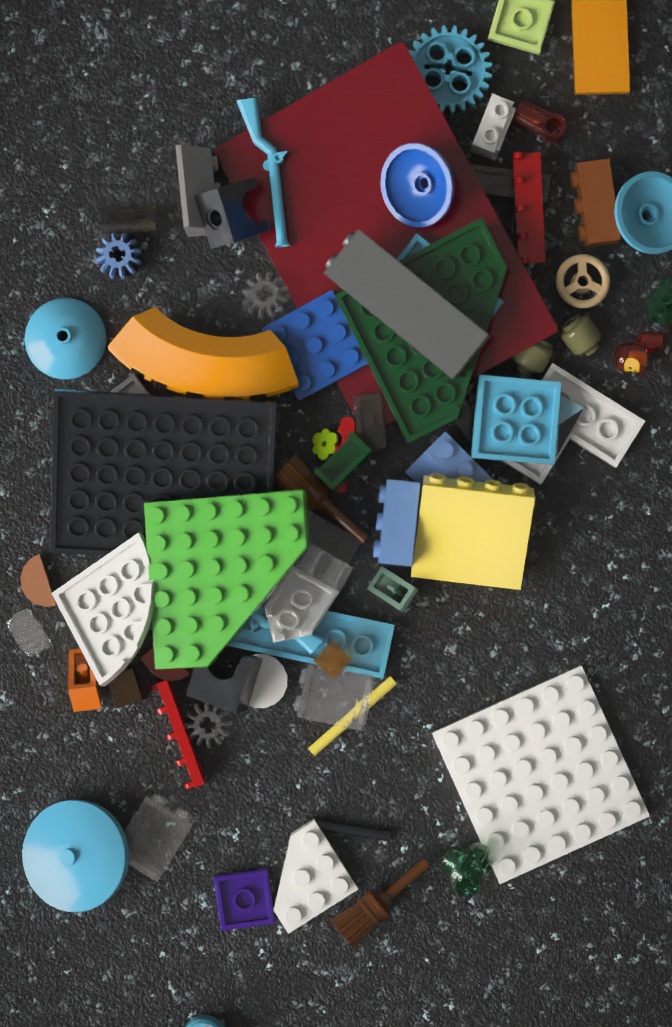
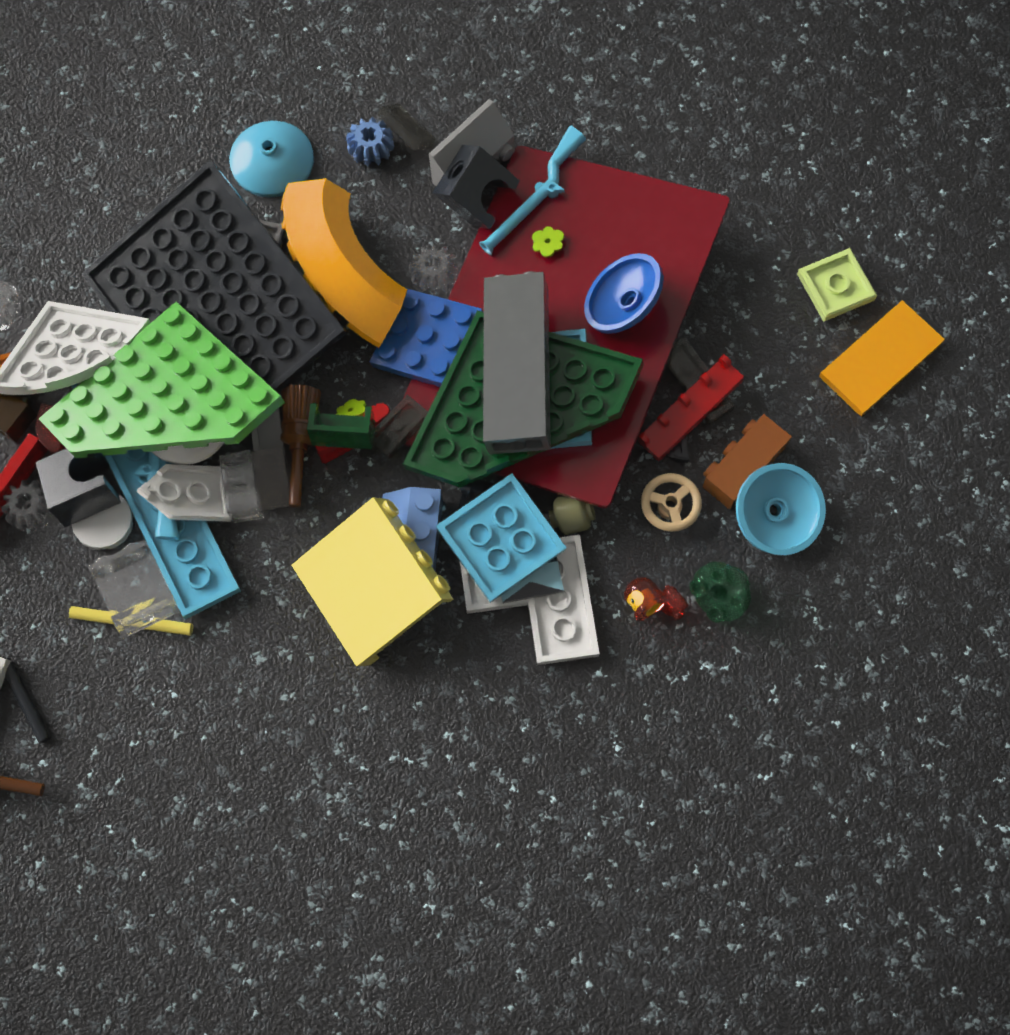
camera: 55 degrees right, 15 degrees down
nougat tile [20,554,57,607] -> none
clear orange brick [313,640,352,680] -> none
sand green slope [367,566,418,612] -> none
medium blue brick [373,479,420,567] -> none
medium azure gear [408,25,492,115] -> none
white plate [431,665,650,884] -> none
clear green plate [442,842,494,898] -> none
white window [470,94,516,161] -> none
clear red piece [512,99,566,144] -> none
olive head [561,314,602,356] -> none
none -> lime plant [532,226,564,257]

